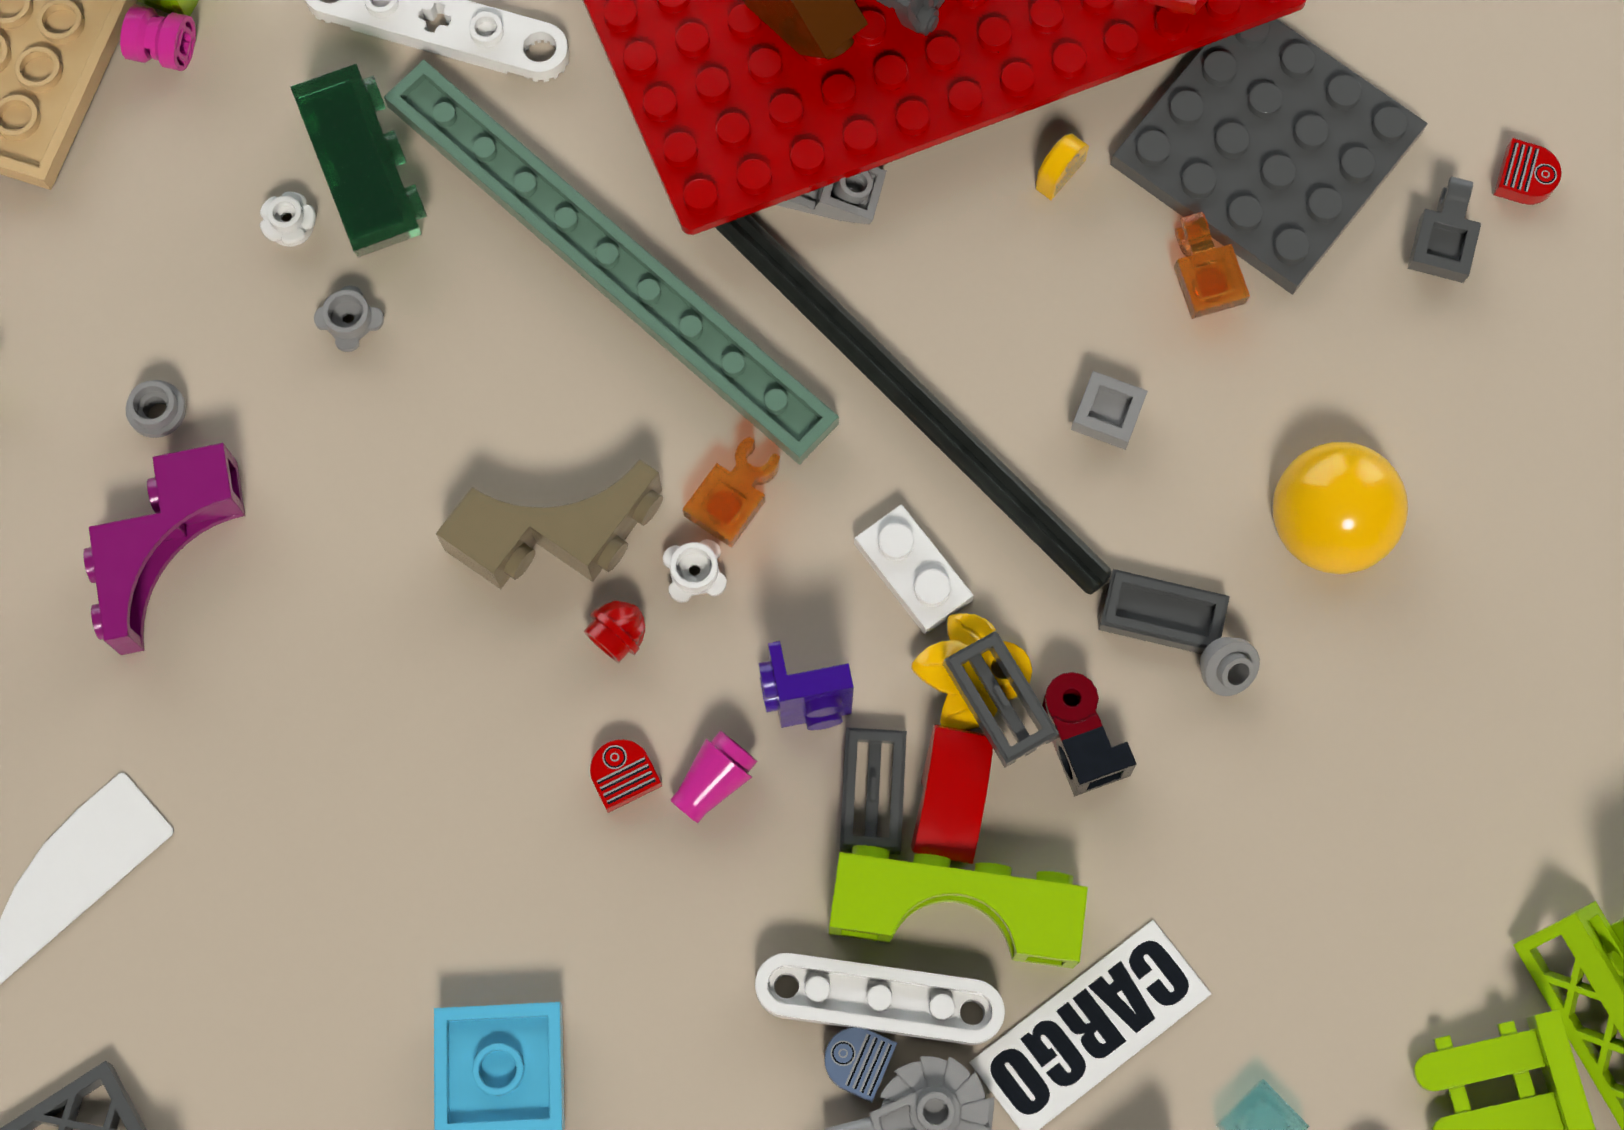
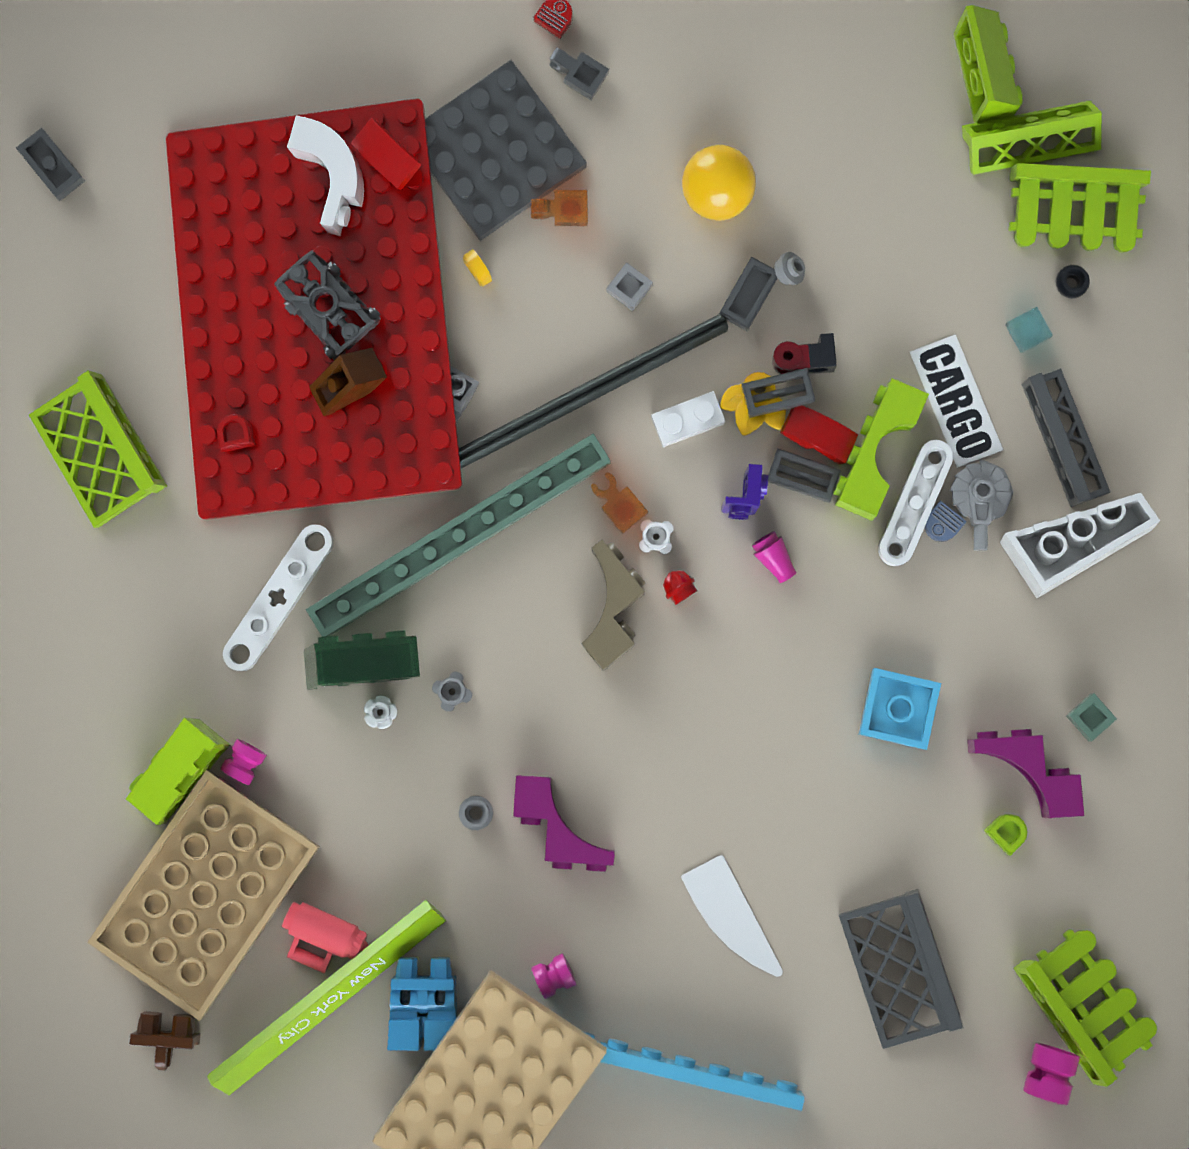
camera: 70 degrees left, 10 degrees up
red tile [590,739,662,813] -> none

